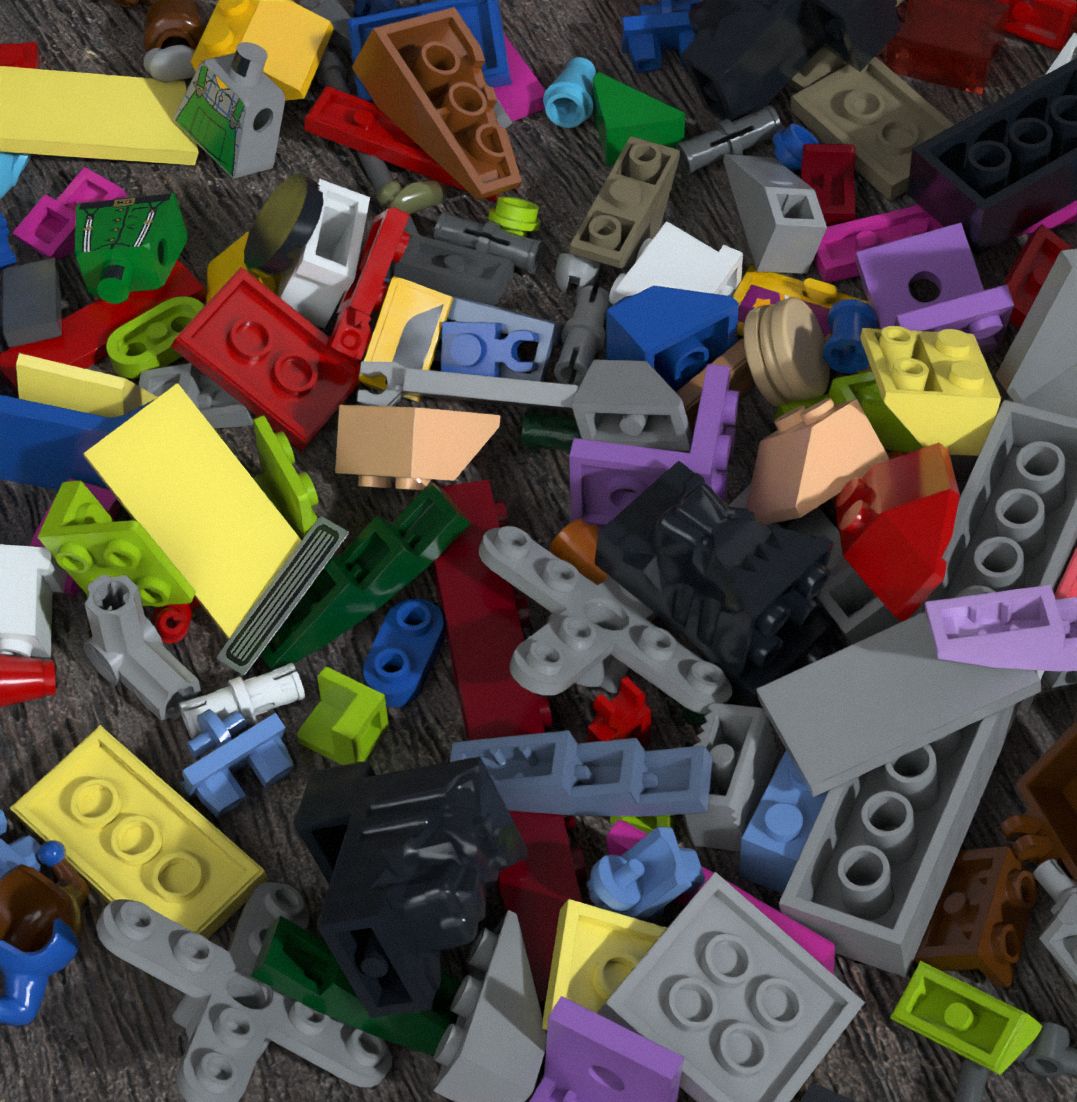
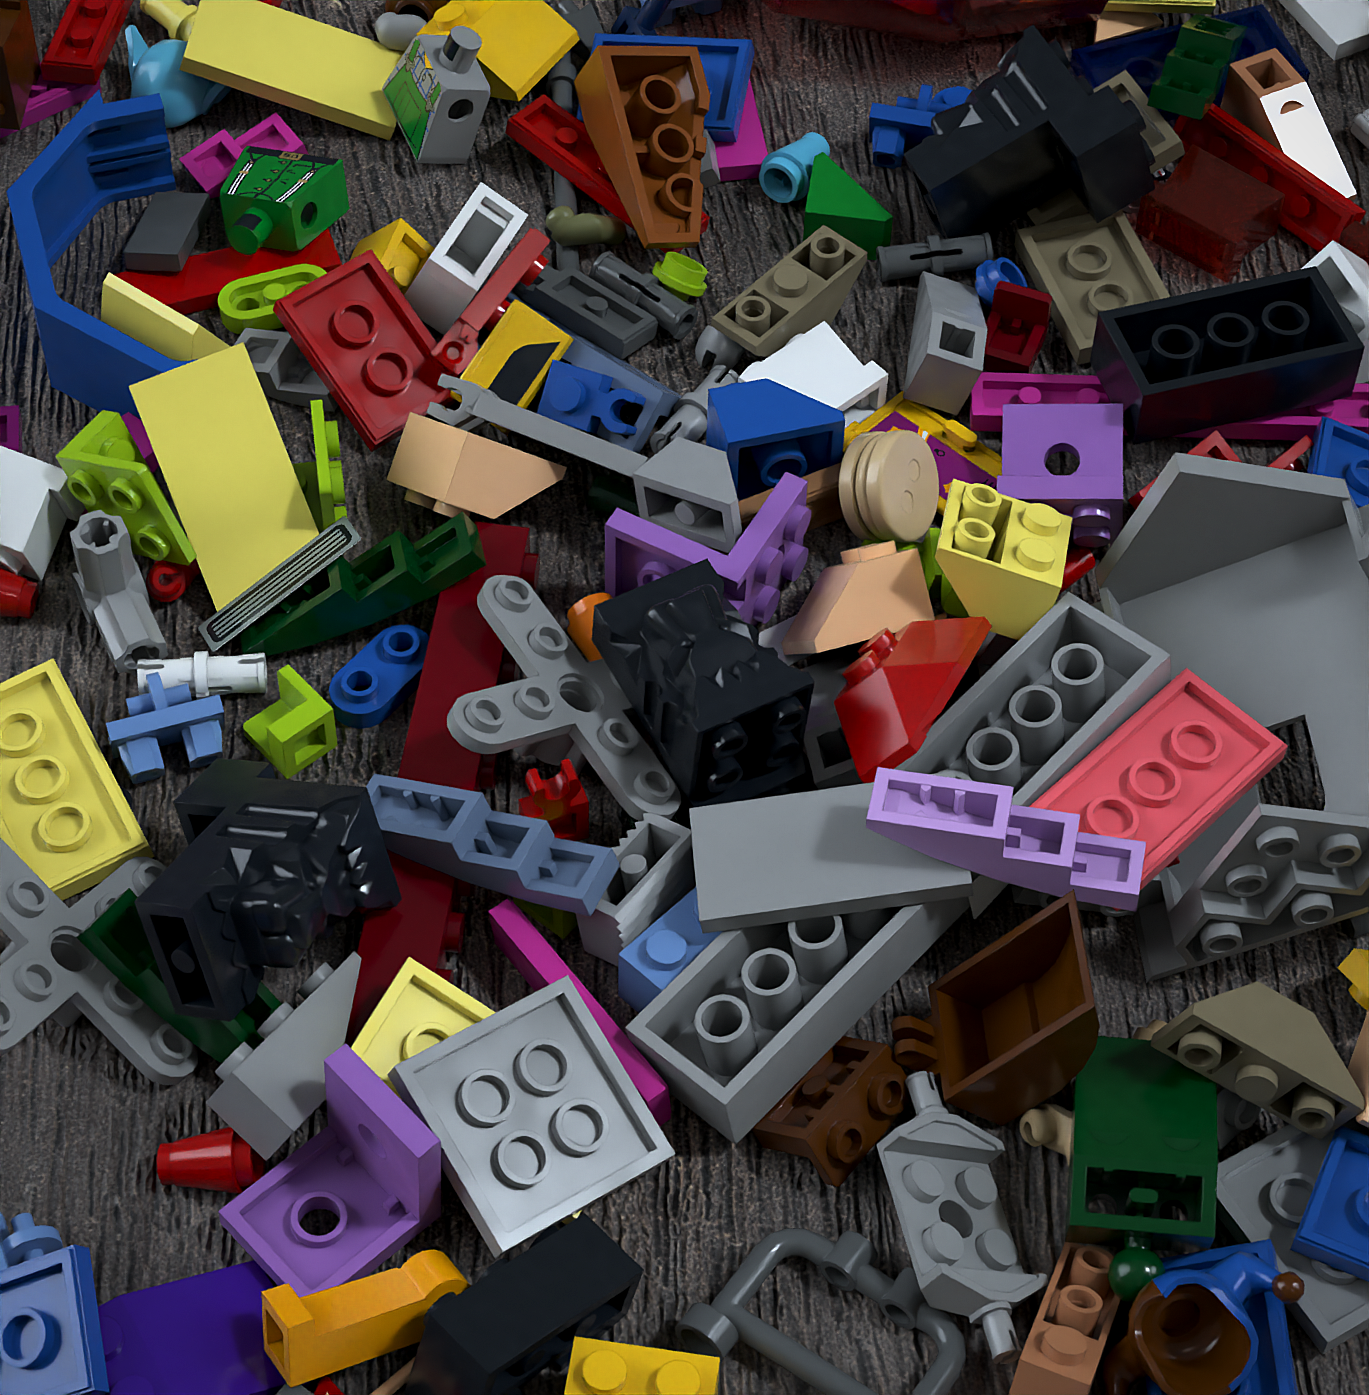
camera: 15 degrees right, 0 degrees up
black tile [244,173,324,278] -> none
medium blue hips [587,827,705,923] -> none
blue bush [822,299,877,374] -> none
lime slope [890,961,1043,1075] -> none

